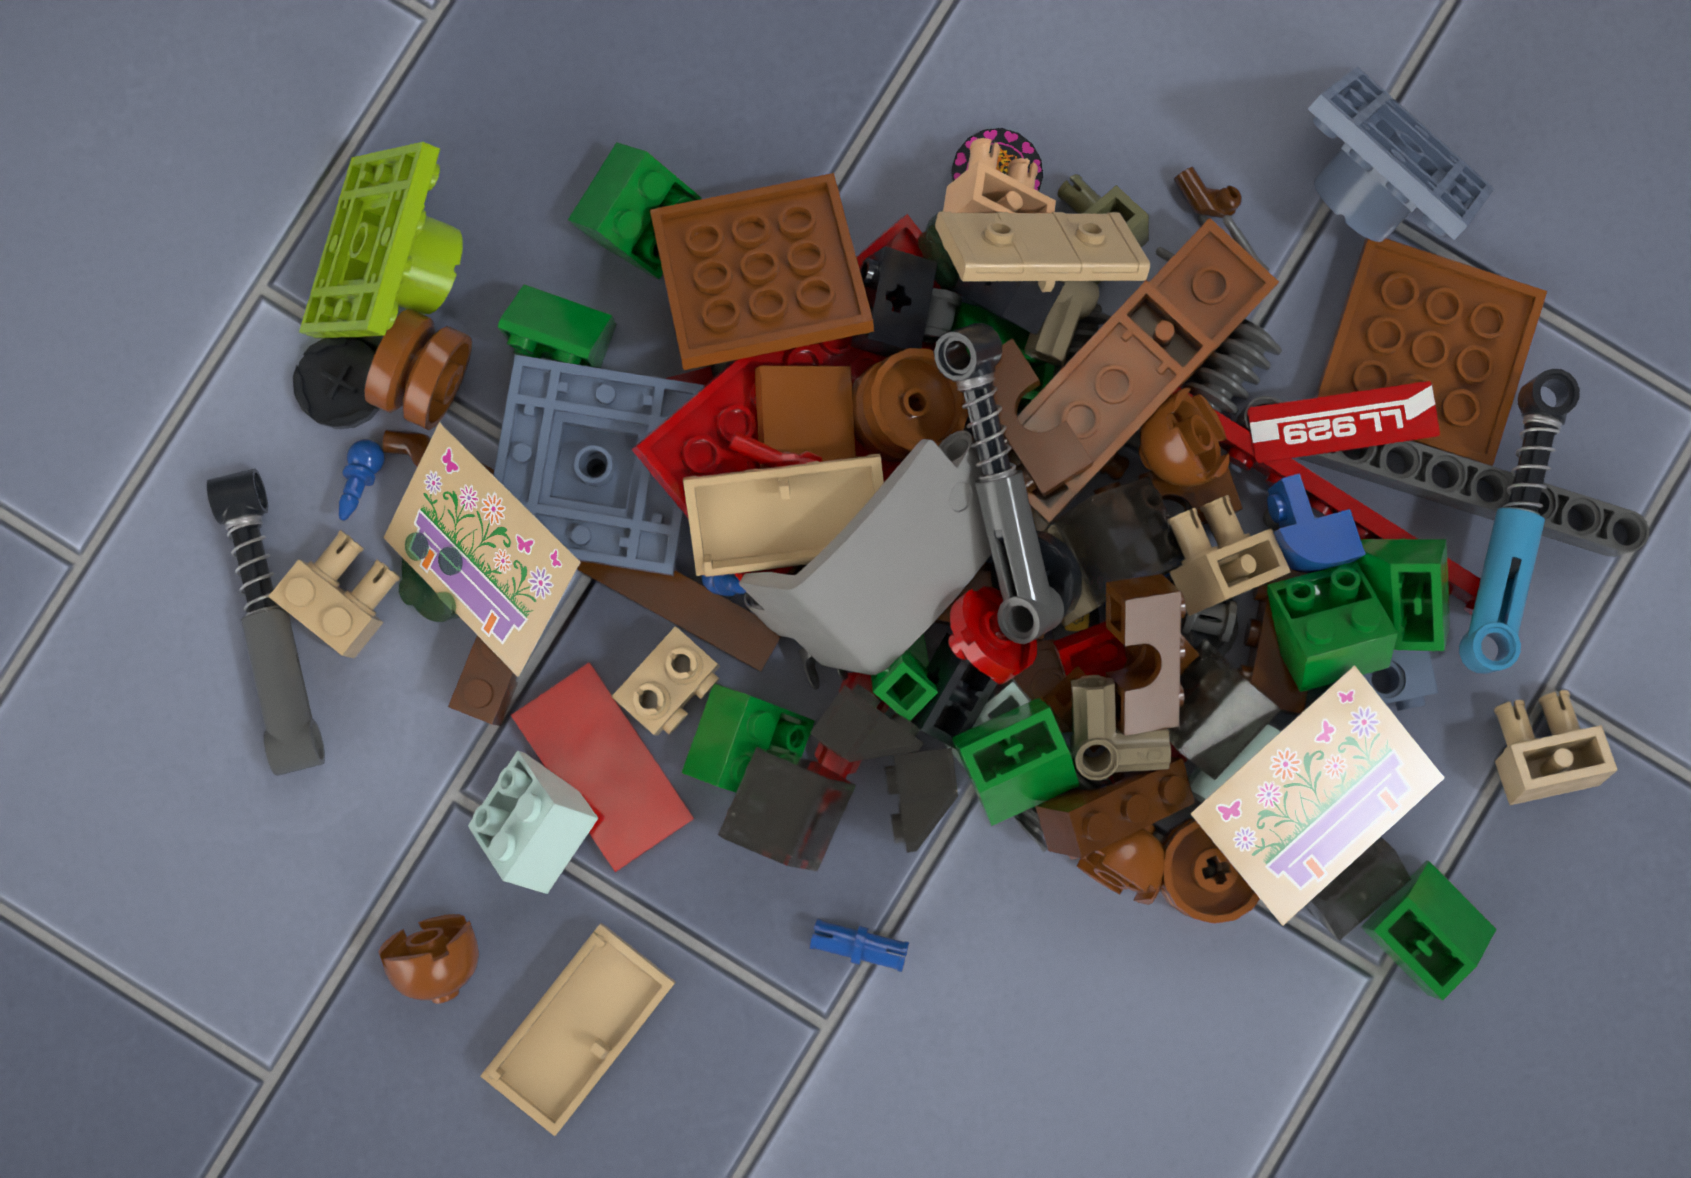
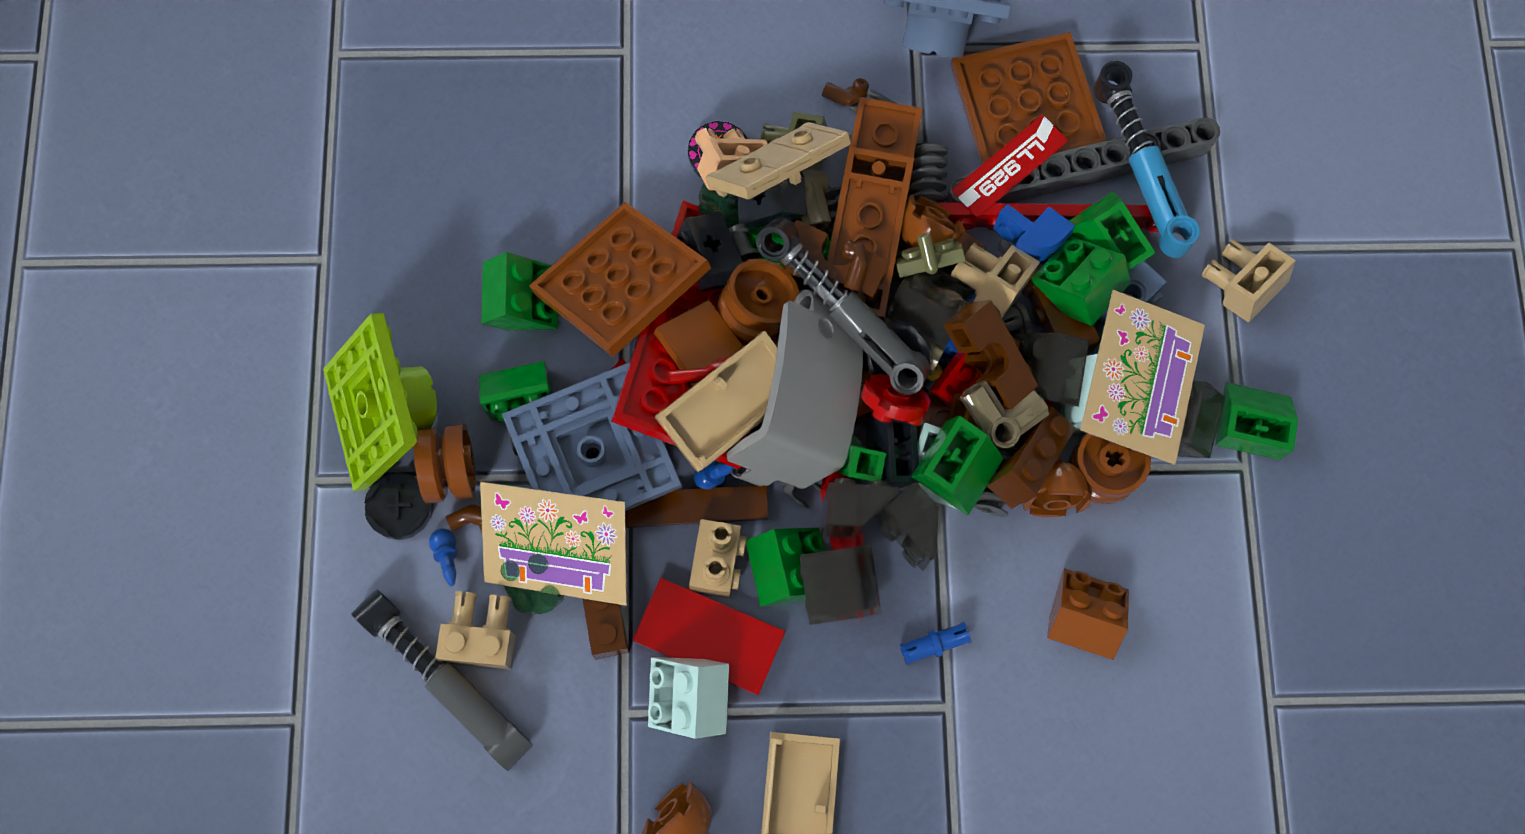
camera: 35 degrees left, 10 degrees down
none -> reddish brown arm [841,240,868,291]
none -> olive plate [896,233,966,278]
none -> dark orange slope [1047,568,1129,660]

